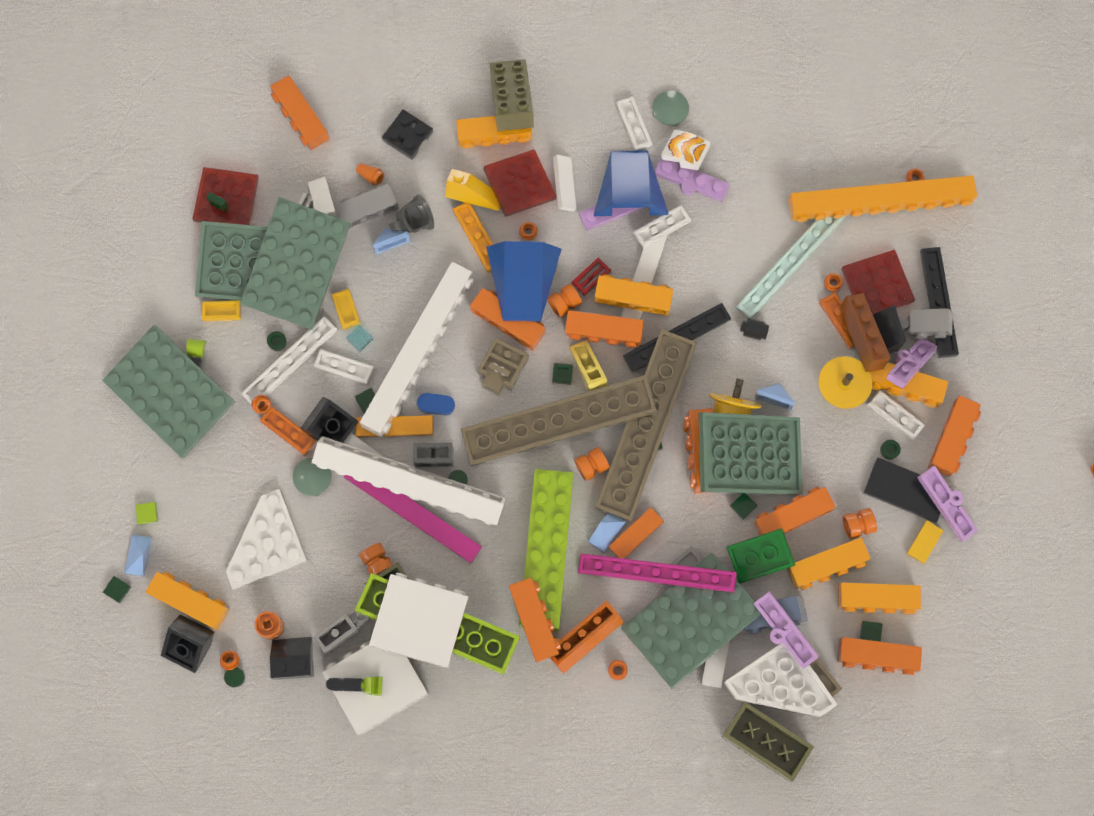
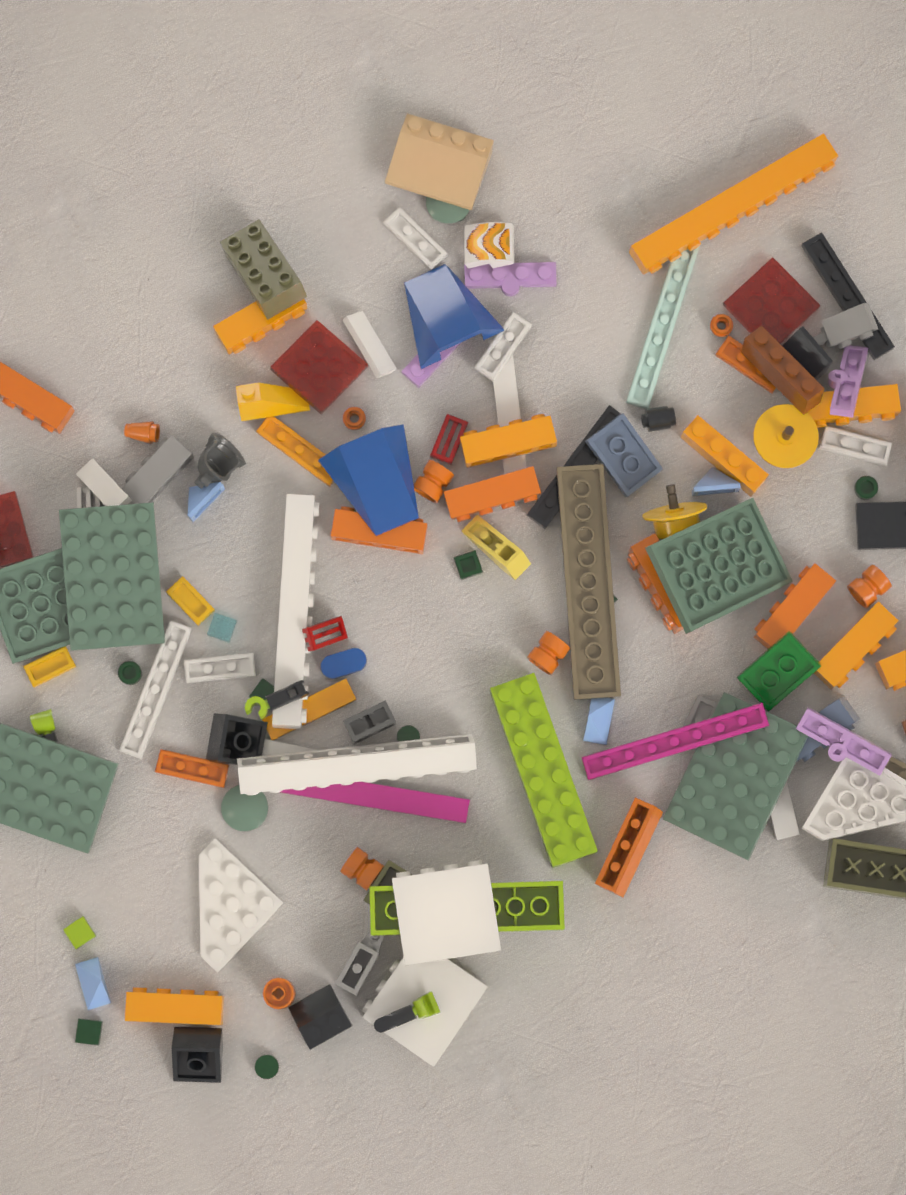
camera: 25 degrees left, 5 degrees up
orange plate [220,651,240,670] -> none
orange plate [251,395,271,414] -> none
black brick [382,109,433,160] -> none
dark tan plate [461,375,657,466] -> none
dark tan piece [477,338,529,396] -> none
orange brick [509,578,561,663] -> none
orange tile [608,507,664,559] -> none
orange plate [608,660,628,680] -> none
dark green tile [730,493,758,520] -> none
orange plate [906,169,925,182] -> none
none -> black piece [245,680,309,720]
none -> red tile [302,616,348,652]
none -> tan slope [385,113,494,211]
none -> sand blue plate [585,413,663,497]
none -> light orange brick [681,415,769,497]

